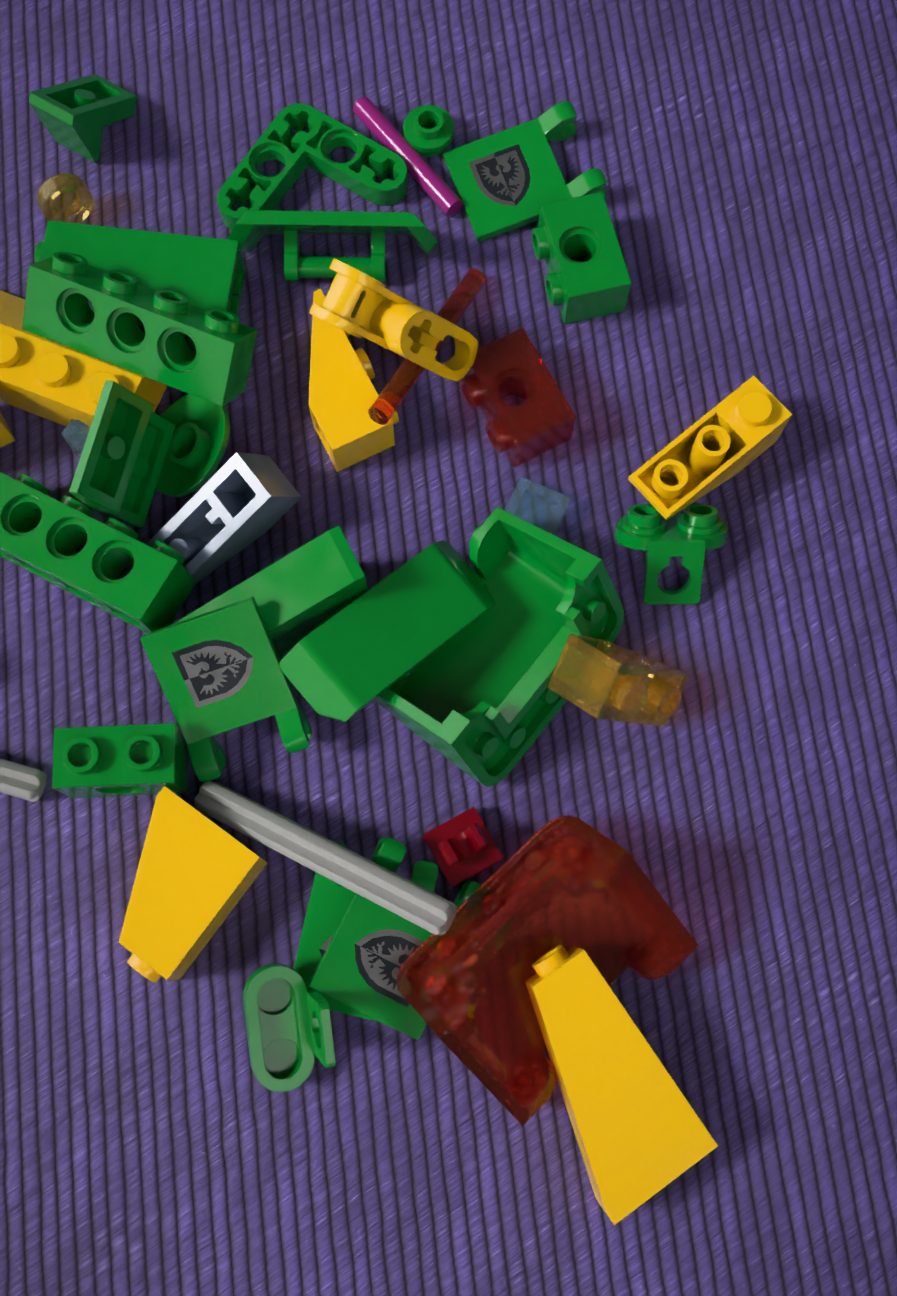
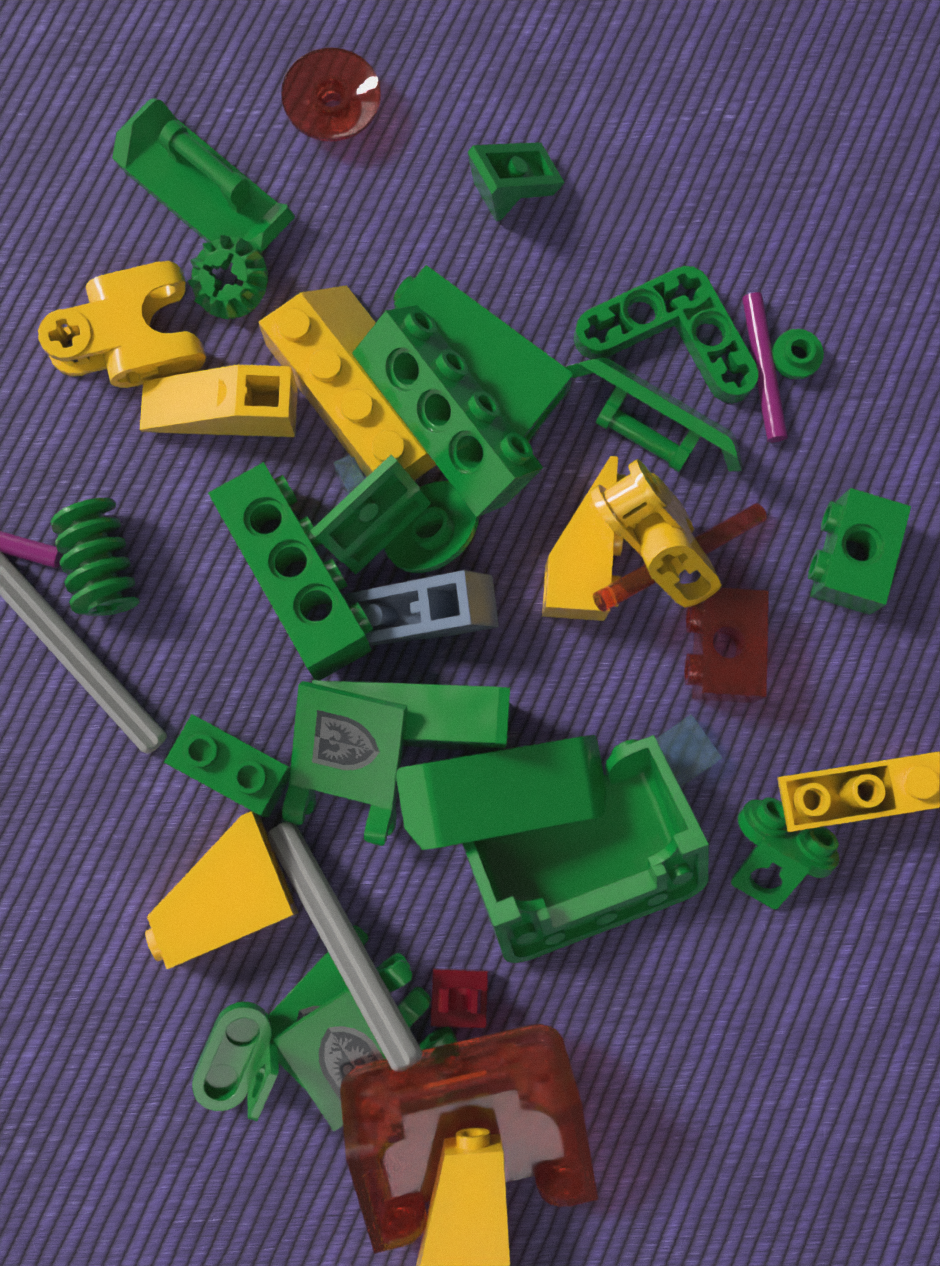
camera: 25 degrees right, 5 degrees up
clear yellow tile [36,173,94,223] -> none
green flag [443,101,606,243] -> none
clear yellow slope [547,634,689,726] -> none

